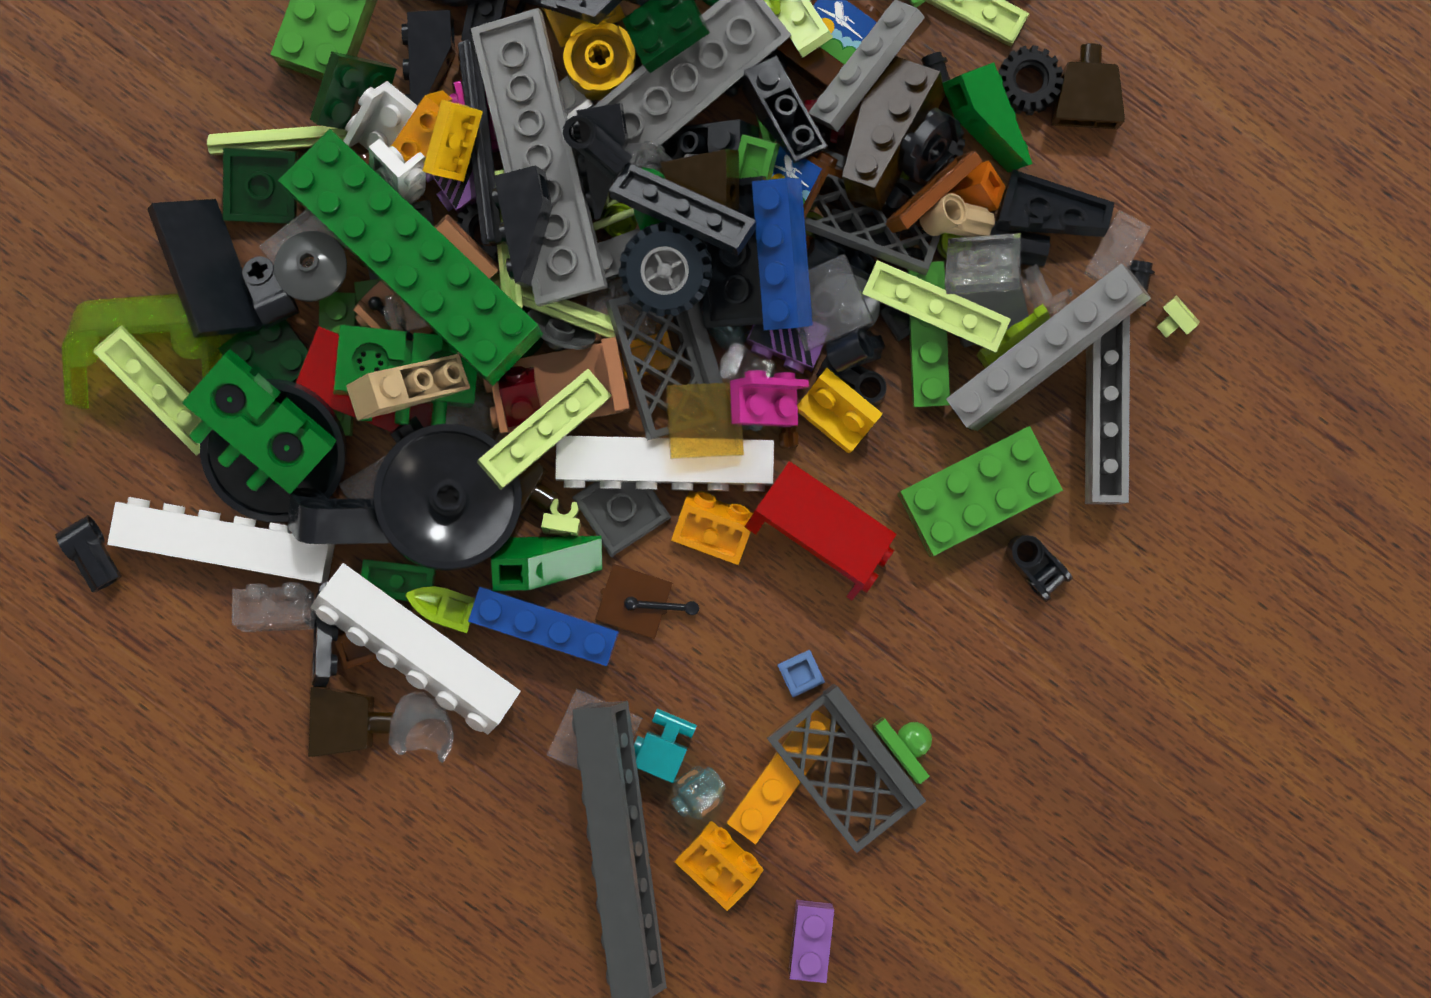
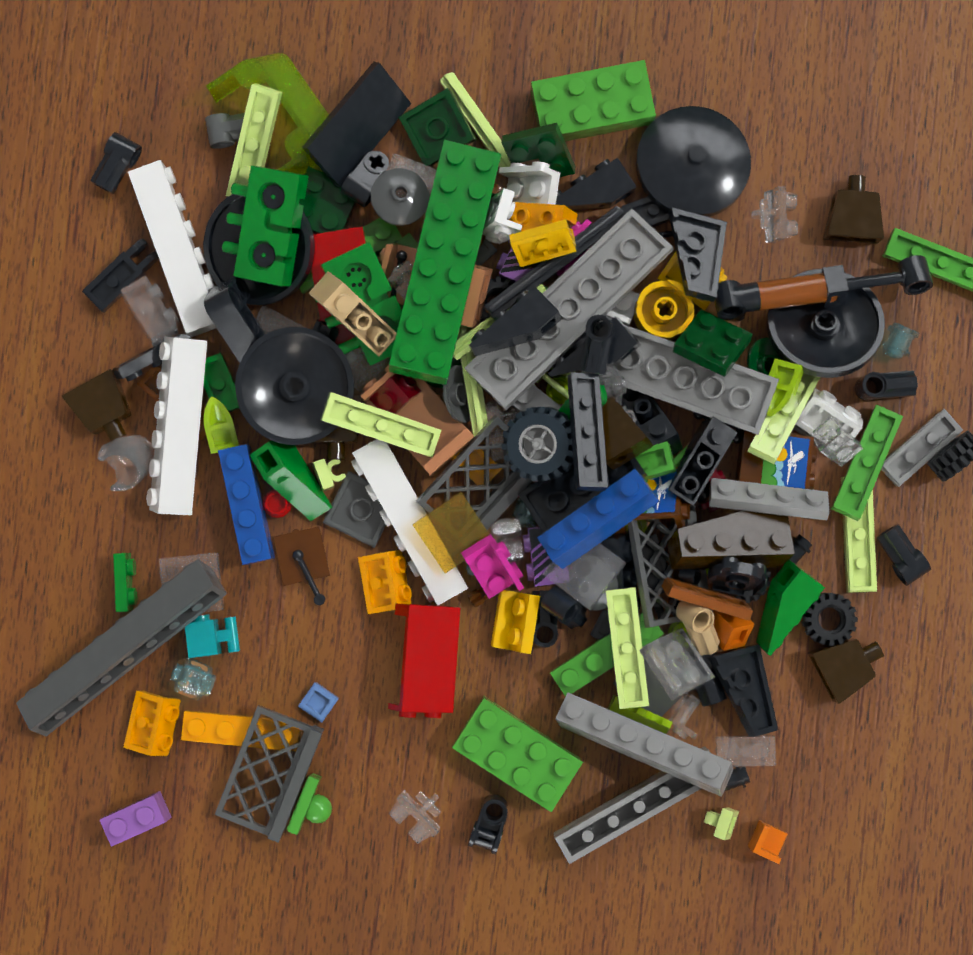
camera: 60 degrees right, 0 degrees up
none -> black hinge [82,239,159,313]
none -> green plate [113,553,138,612]
none -> dark grey piece [205,113,245,149]
none -> red plate [263,489,292,518]
none -> clear hips [389,790,441,844]
none -> orange panel [748,820,788,864]

